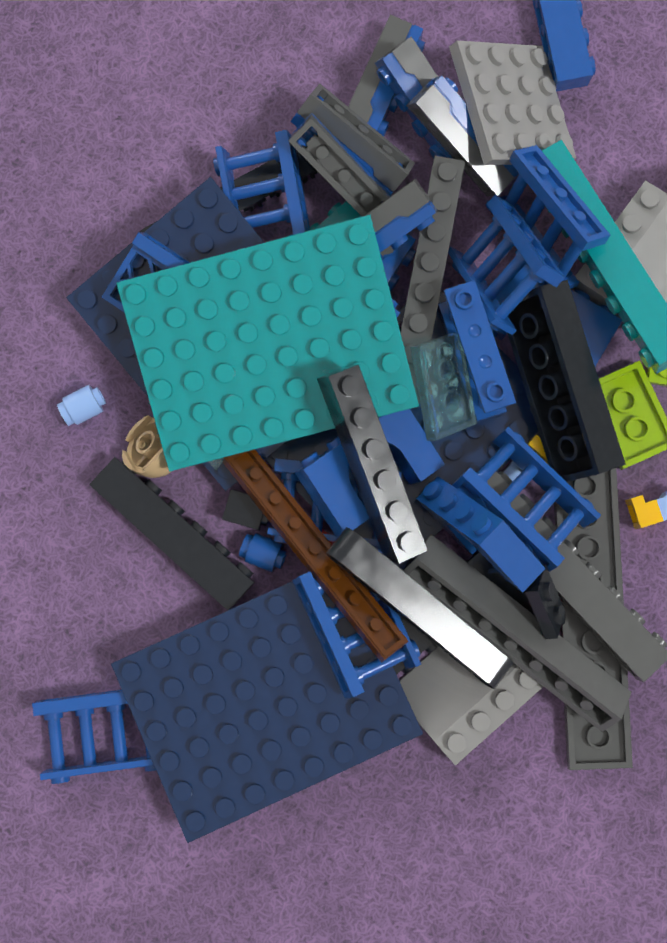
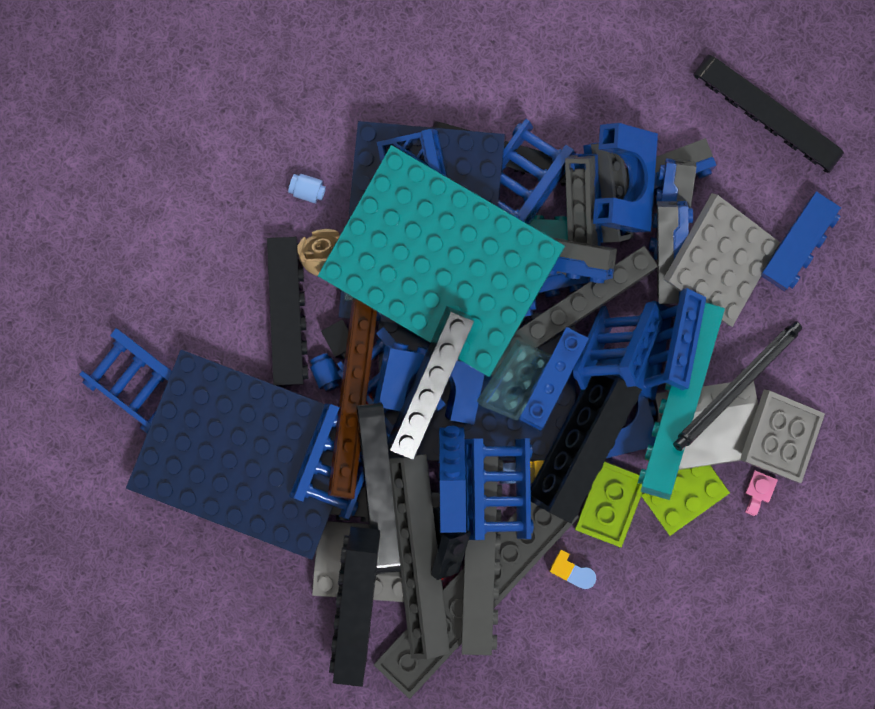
camera: 50 degrees right, 0 degrees up
none -> black brick [329,526,381,687]
none -> blue arch [593,123,658,233]
none -> black piece [673,321,802,451]

